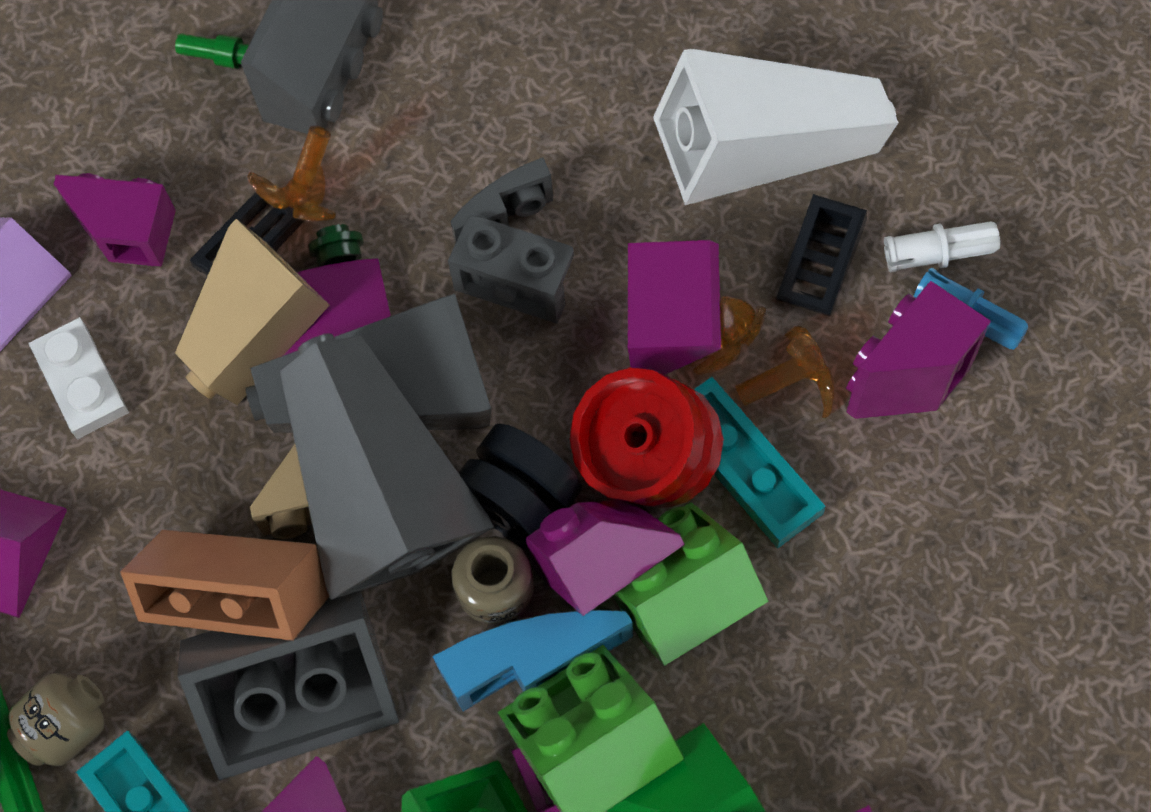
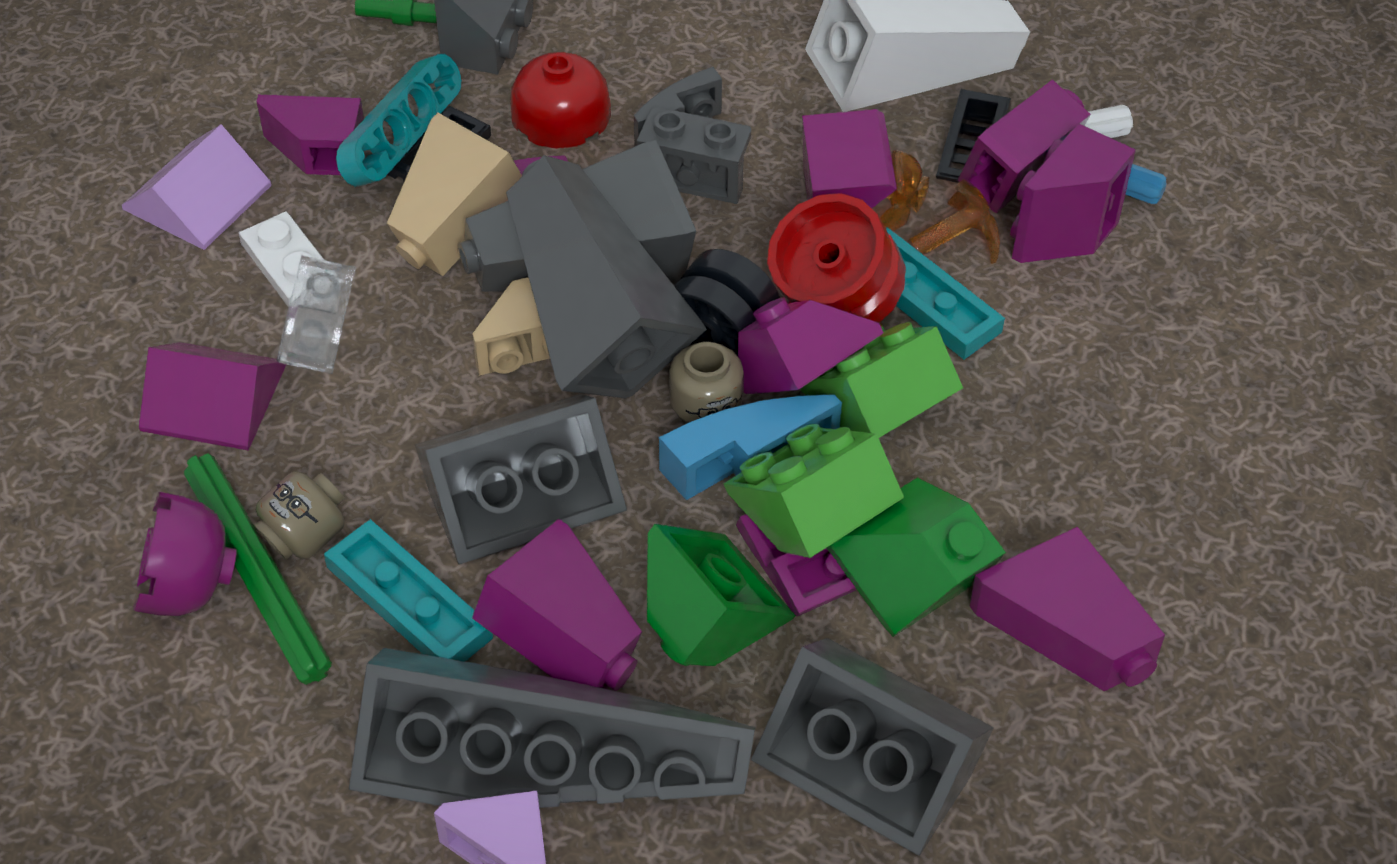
camera: 10 degrees left, 15 degrees down
nougat brick [120,530,329,641] -> none
clear orange plant [247,126,336,222] -> none
dark green plate [308,224,364,267] -> none
none -> clear slope [277,255,356,374]
none -> teal beam [336,54,462,187]
none -> red cylinder [510,52,611,149]
none -> magenta slope [958,79,1091,214]

